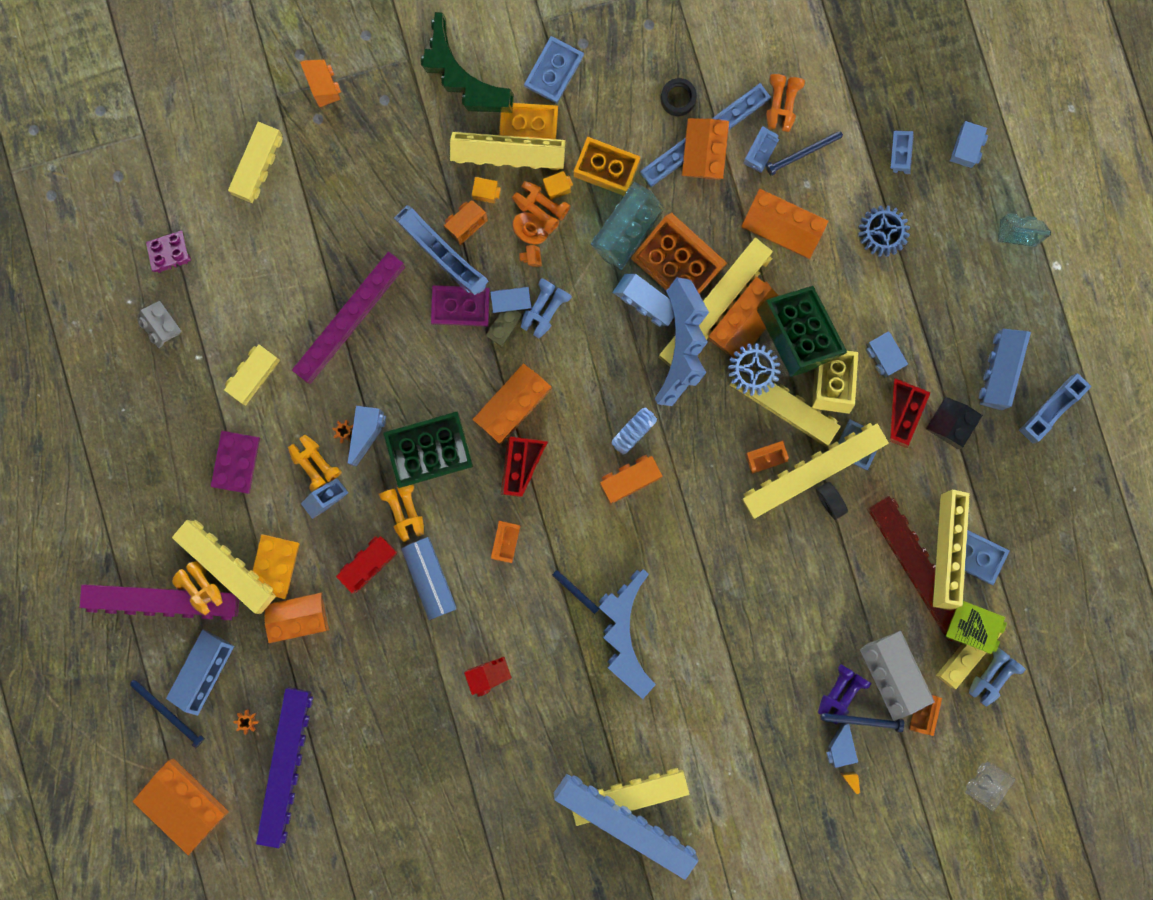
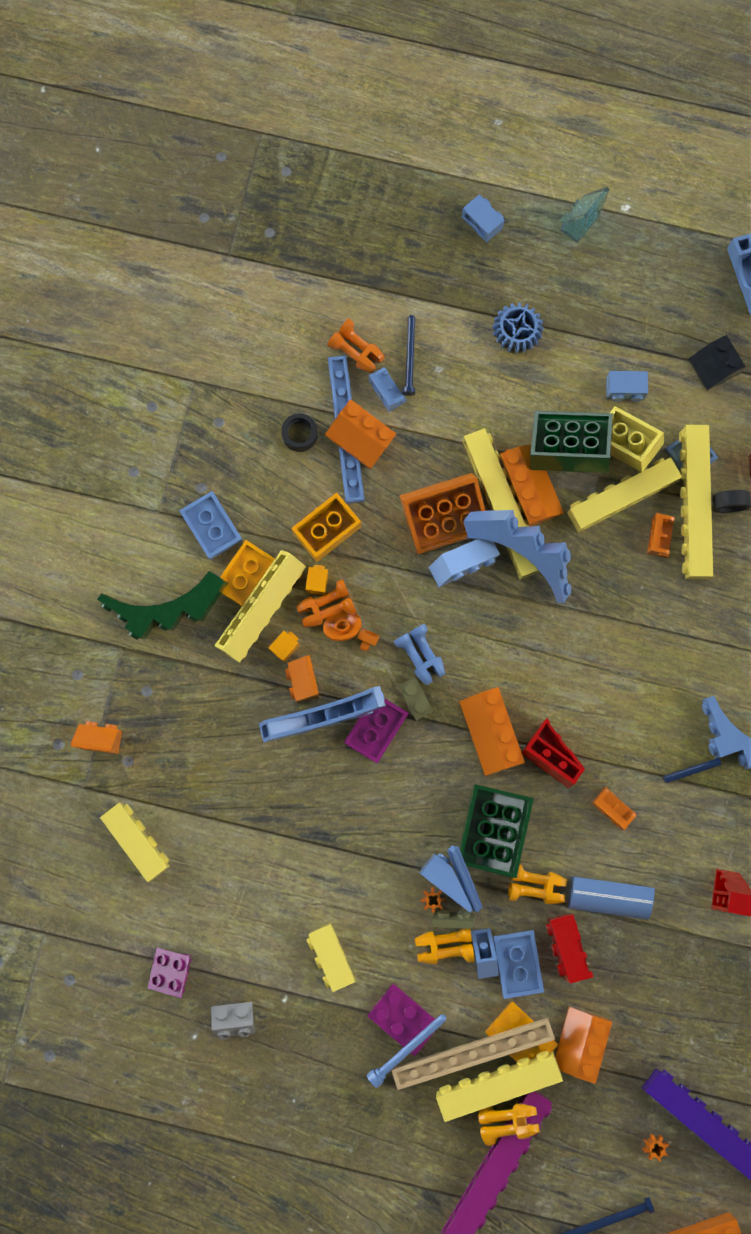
camera: 65 degrees left, 5 degrees down
medium blue brick [166,630,234,716] -> none
magenta brick [292,251,405,384] -> none
medium blue hinge [491,287,531,313] -> none
clear light blue brick [590,182,665,270] -> none
orange brick [599,455,663,505] -> none
light blue gear [612,408,657,454] -> none
light blue gear [728,343,781,396] -> none
orange slope [741,188,828,259] -> none
red wedge [890,378,931,449] -> none
medium blue hinge [891,131,914,174] -> none
medium blue slope [979,329,1031,410] -> none
none -> medium blue piece [367,1014,446,1088]
none -> tan plate [391,1018,555,1090]
none -> olive plate [432,910,476,929]
none -> medium blue axle [447,845,482,912]
none -> medium blue plate [493,930,544,999]

